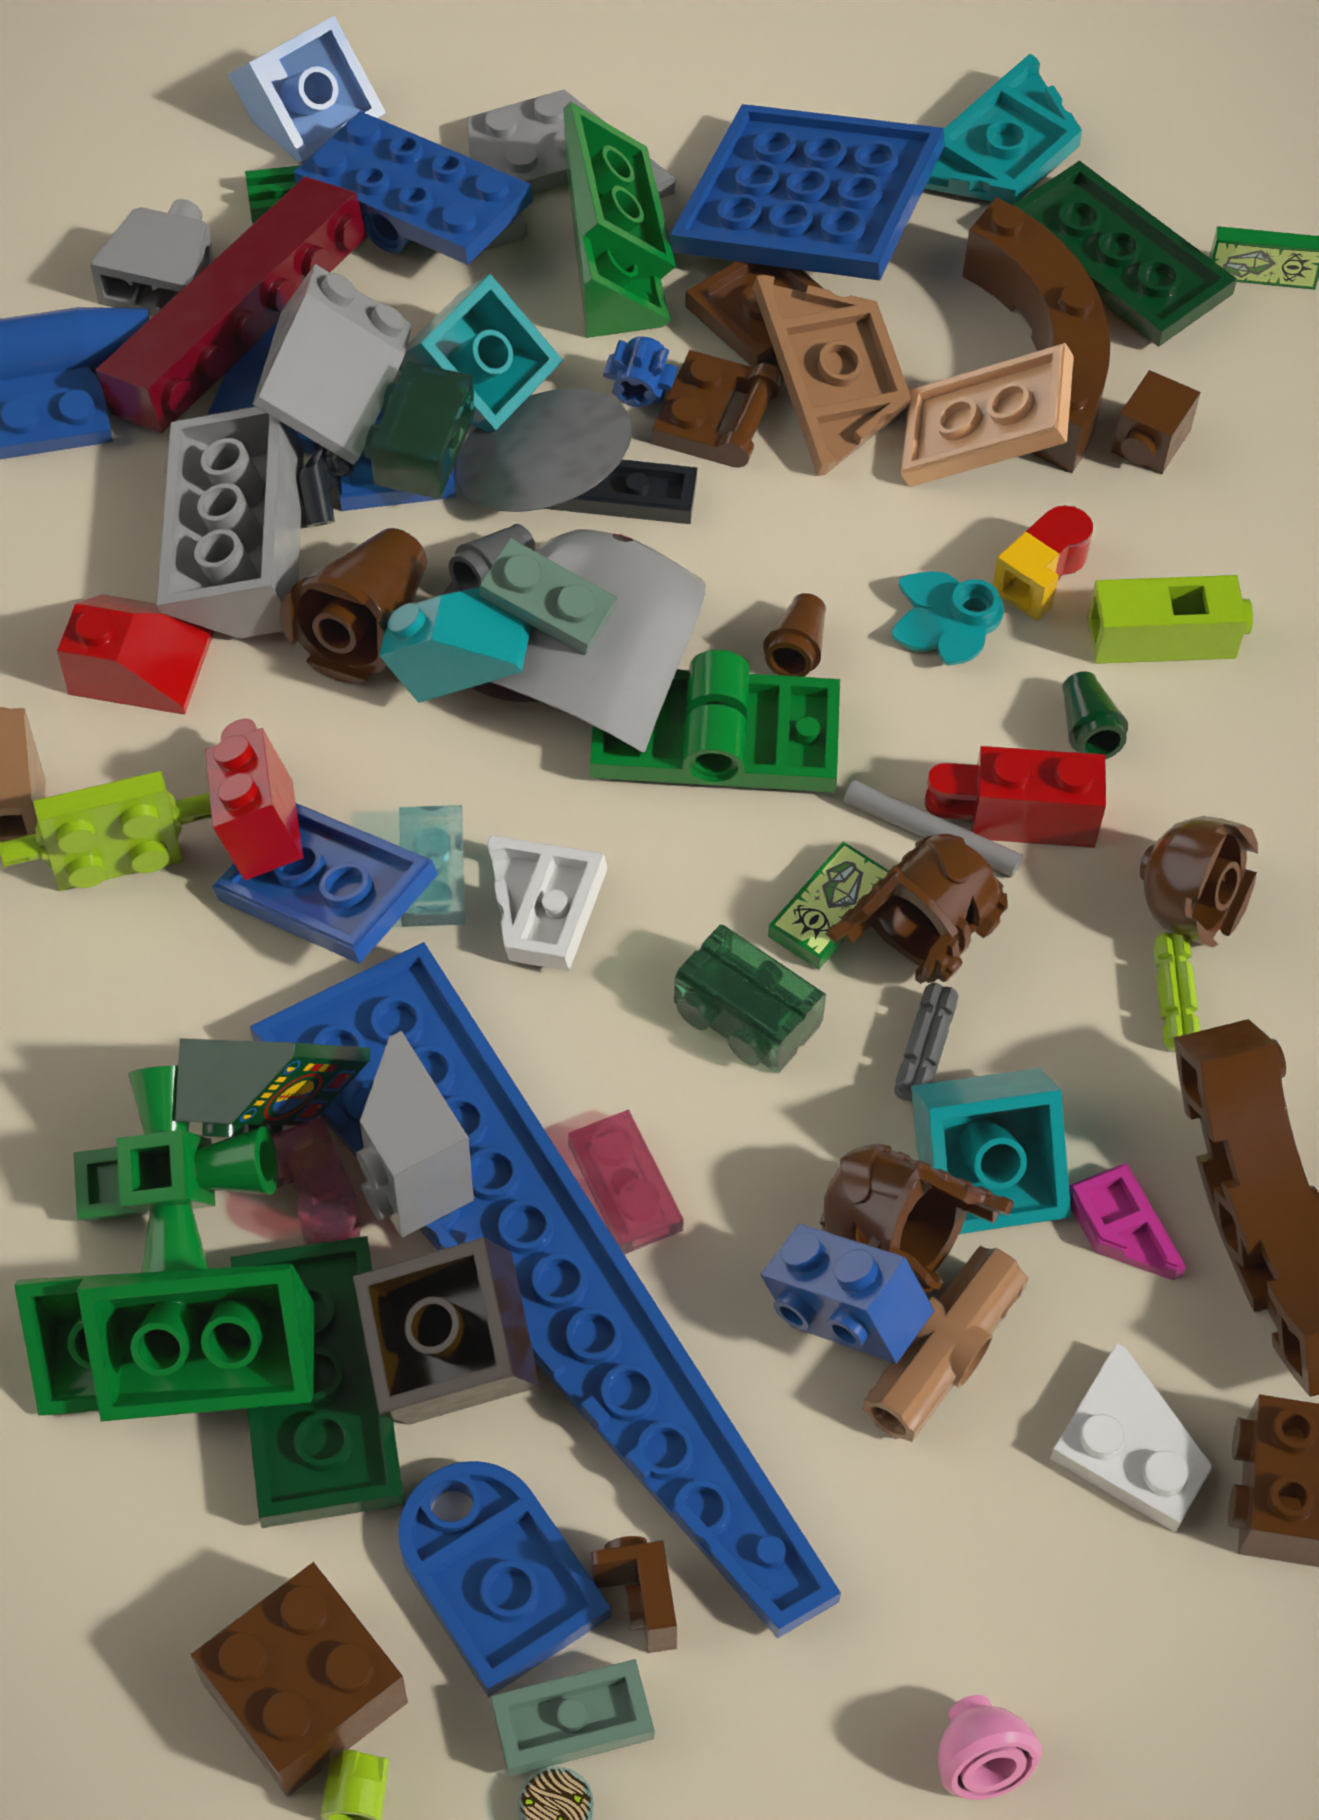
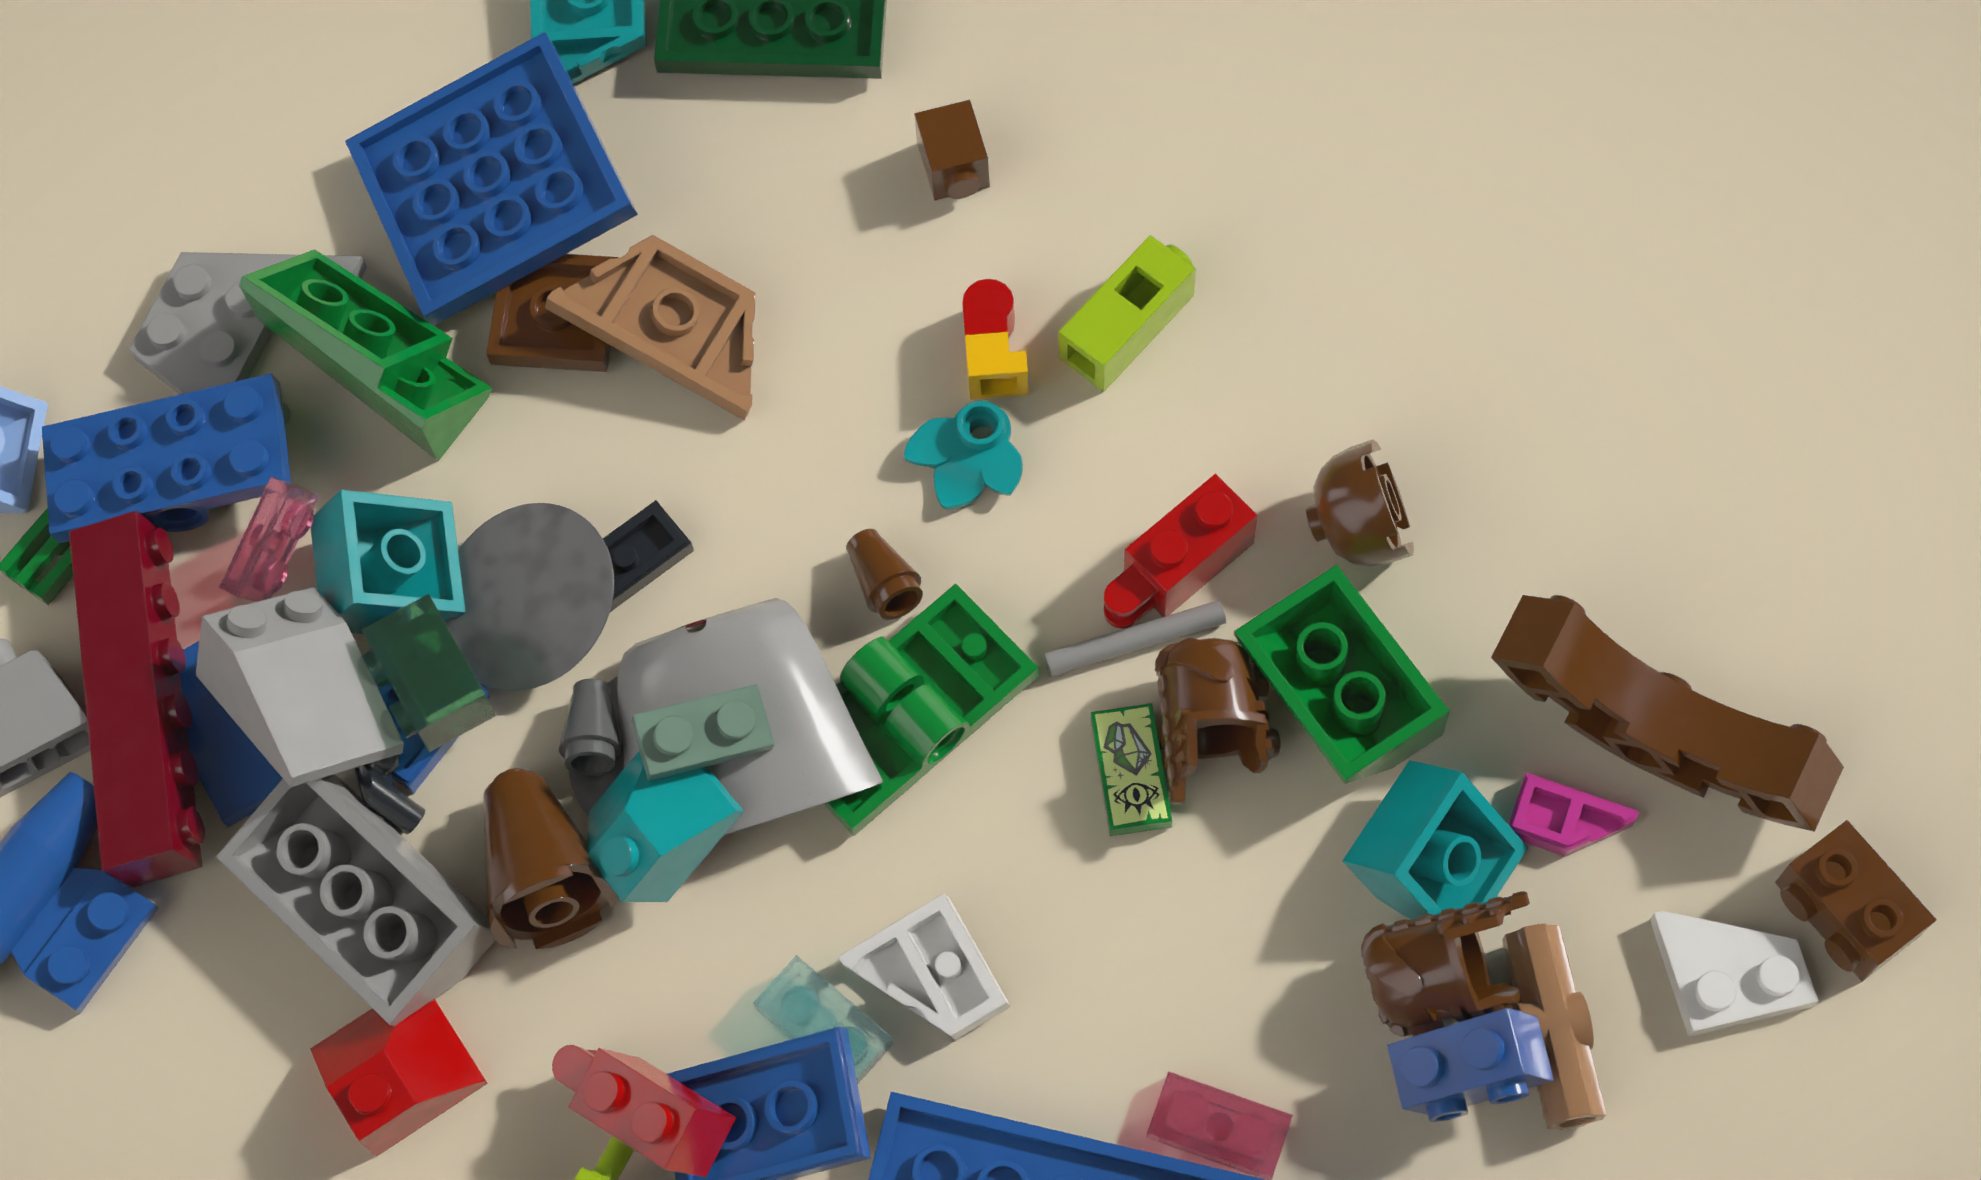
camera: 40 degrees left, 10 degrees up
blue gear [603,336,678,407] -> none
reddish brown plate [652,350,784,468] -> none
clear green brick [674,924,827,1073] -> none
dark grey axle [894,983,959,1102] -> none
light nougat tile [901,343,1074,487] -> none
reddish brown brick [962,197,1110,473] -> none
dark green cone [1062,671,1128,759] -> none
lime axle [1153,932,1201,1052] -> none
none -> clear pink plate [219,476,319,602]
none -> green slope [1234,564,1450,784]

